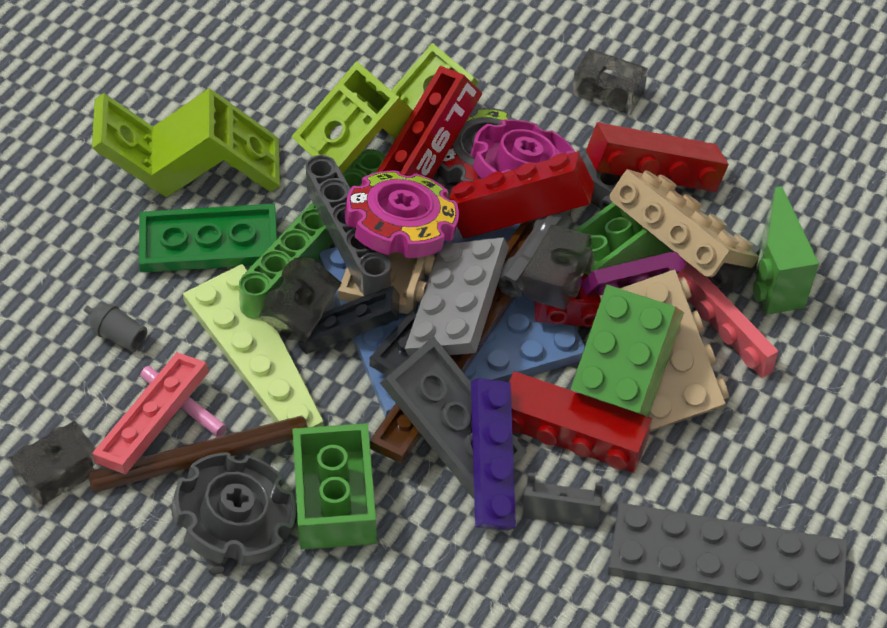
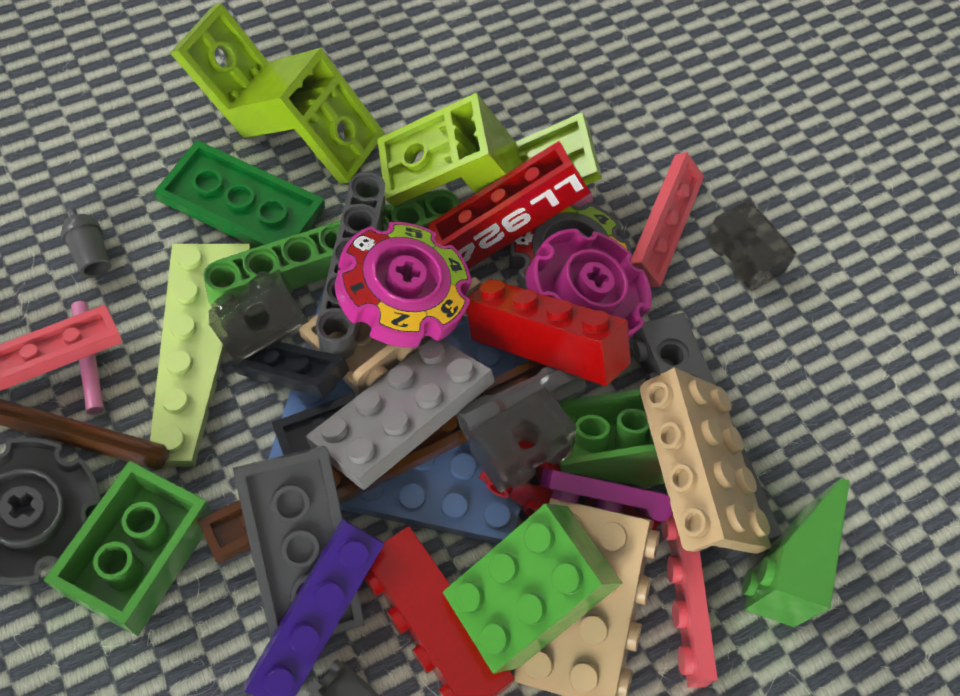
camera: 25 degrees right, 10 degrees up
red brick [586,122,729,192] -> none
none -> coral plate [631,152,704,288]

